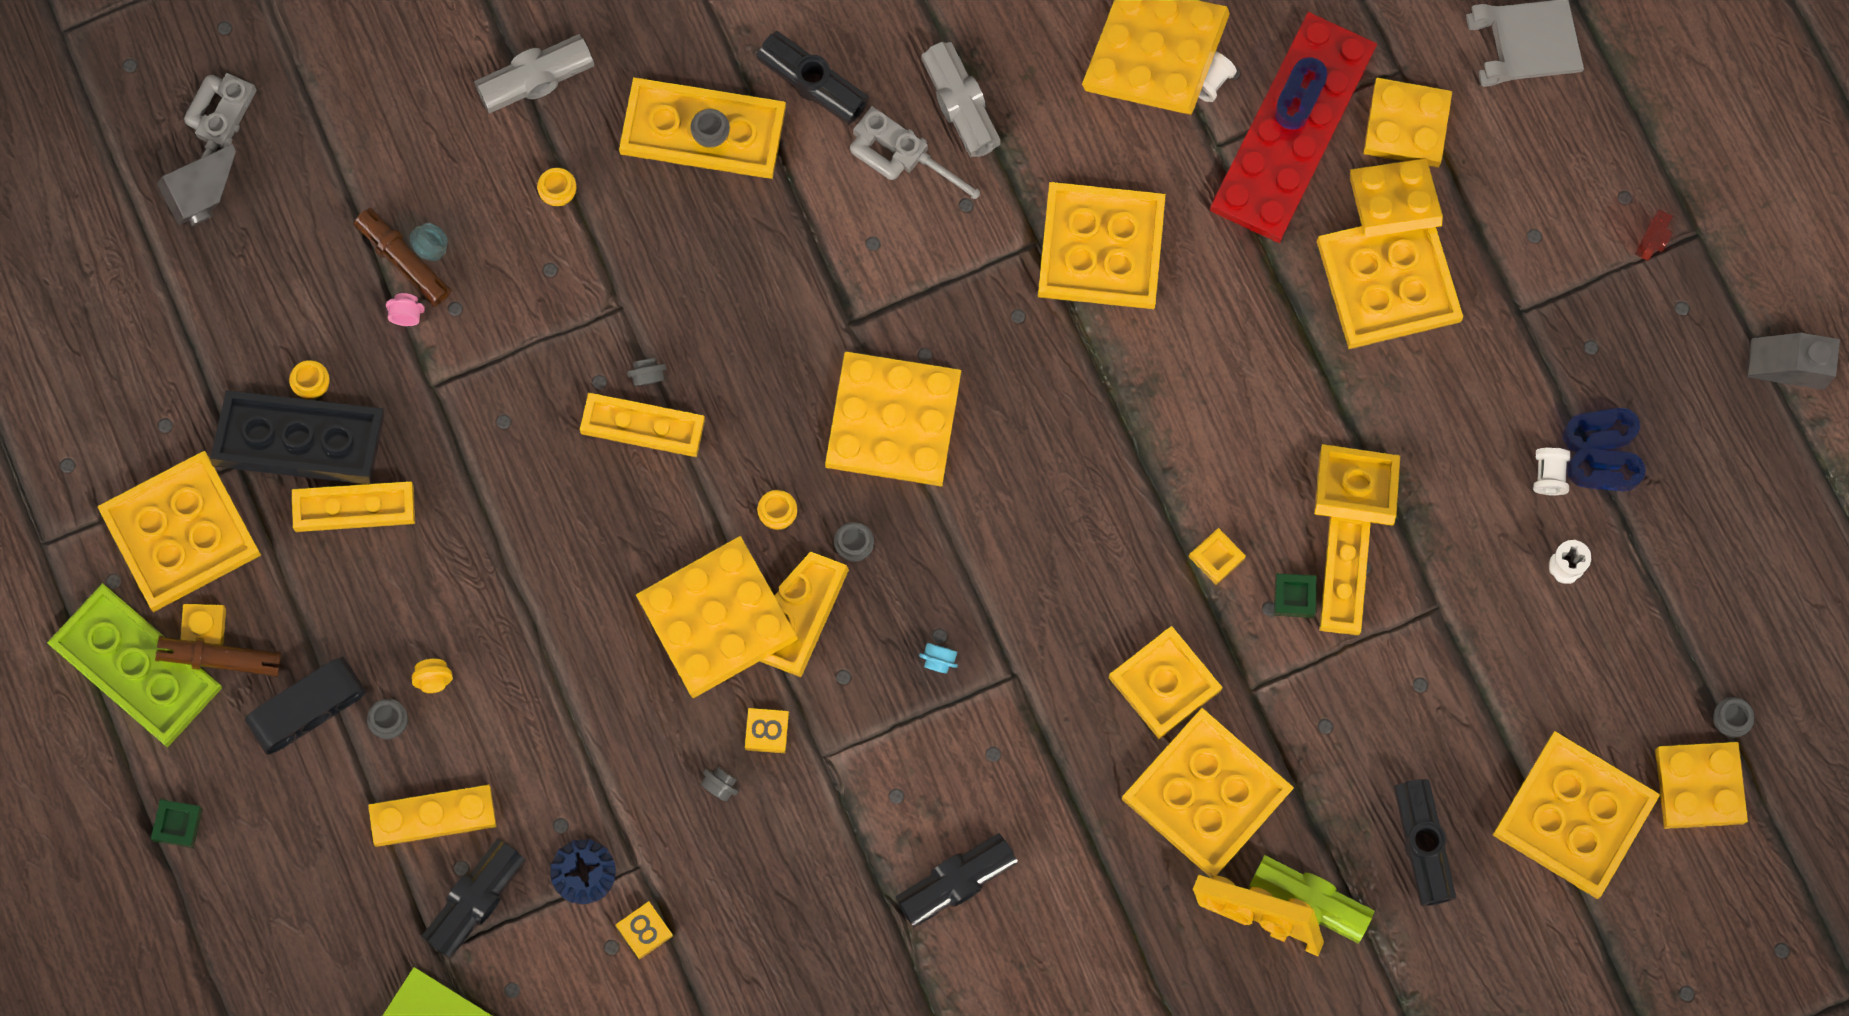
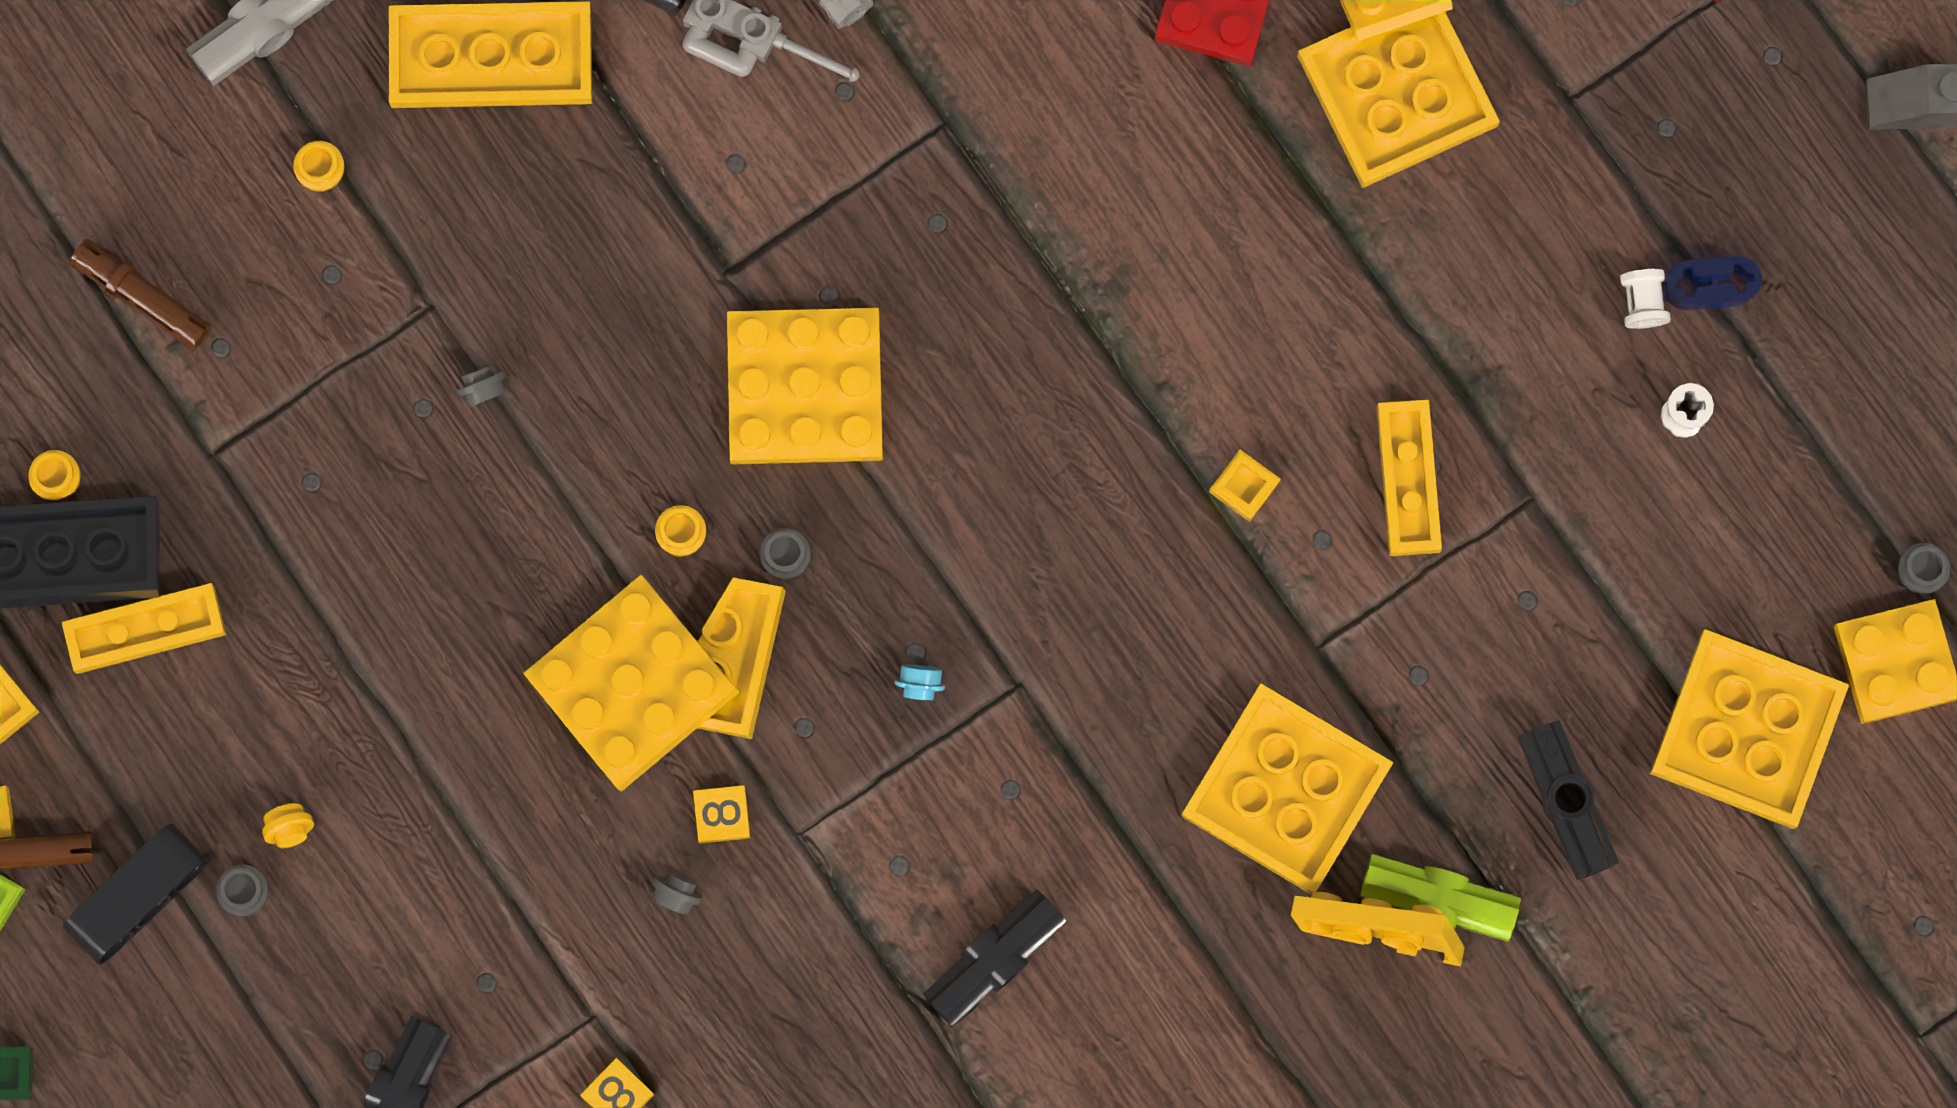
camera: 10 degrees left, 5 degrees up
yellow plate [368,785,497,847] -> none
bright pink plate [386,293,425,326] -> none
clear light blue plate [409,223,448,261] -> none
dark blue gear [551,839,616,904] -> none
yellow plate [580,393,705,457] -> none
dark grey plate [691,109,730,148] -> none
yellow plate [1038,182,1166,309] -> none
yellow plate [1108,626,1223,739] -> none
dark green plate [1274,573,1316,618] -> none
yellow plate [1314,444,1400,526] -> none
clear blue beam [1563,408,1640,453] -> none

